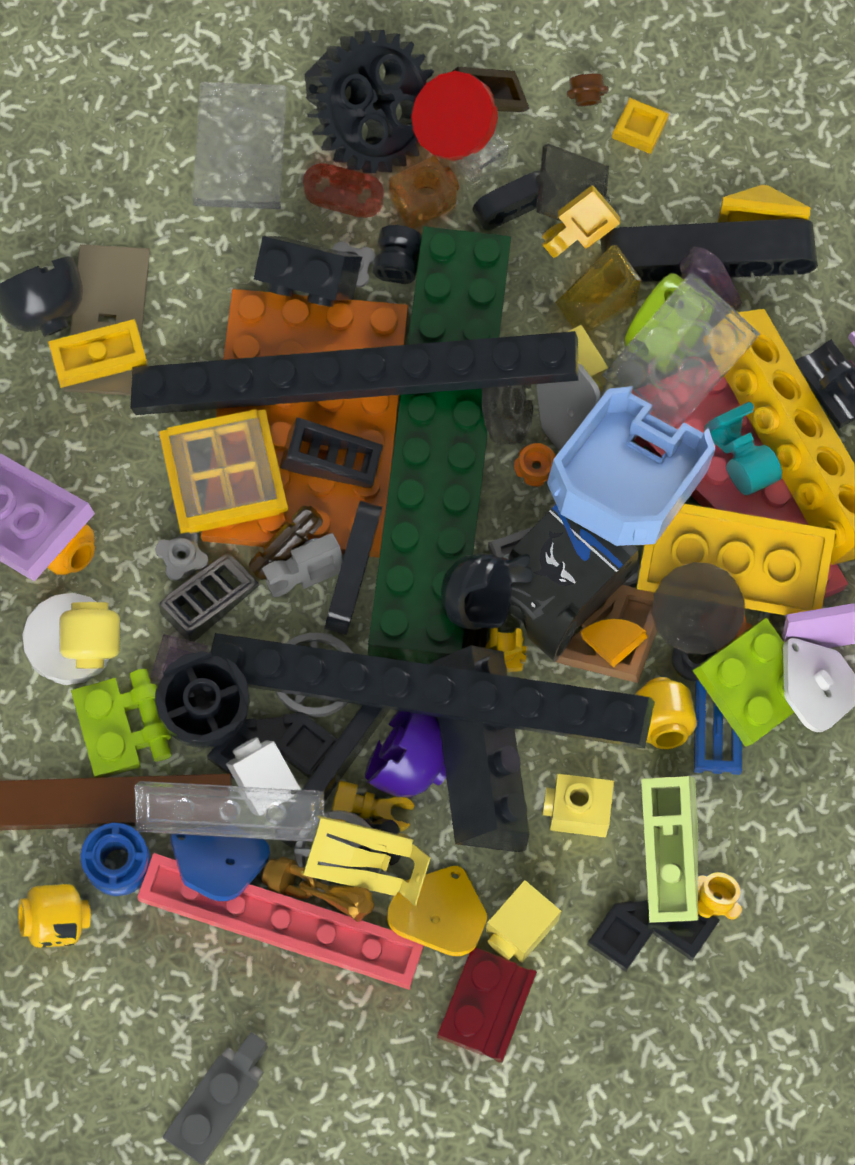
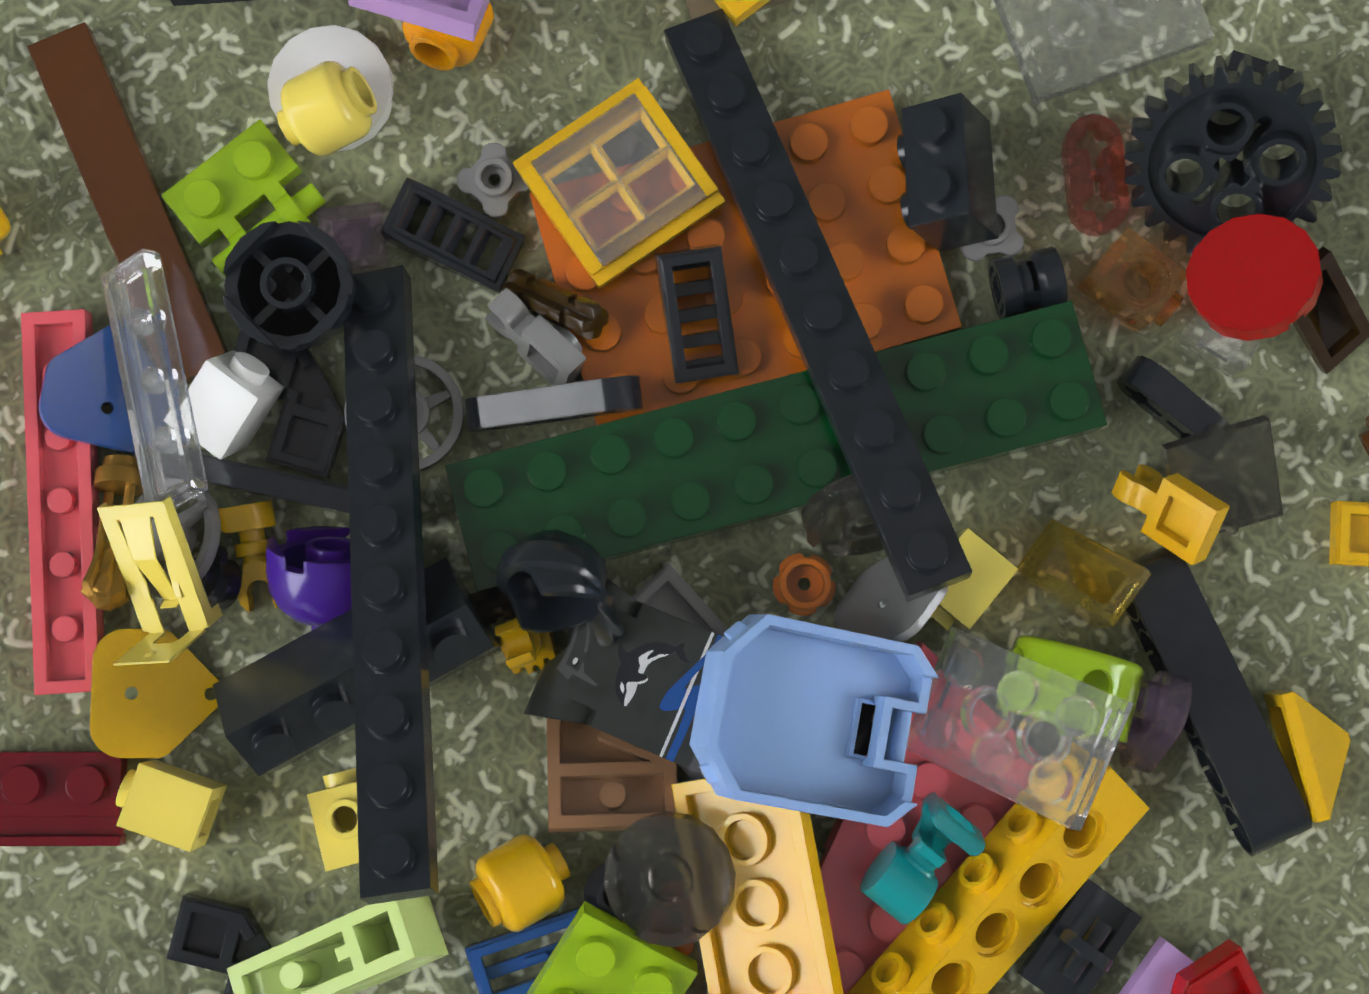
camera: 70 degrees right, 15 degrees up
blue wheel [81,823,151,896] -> none
light orange tile [580,619,647,668] -> none

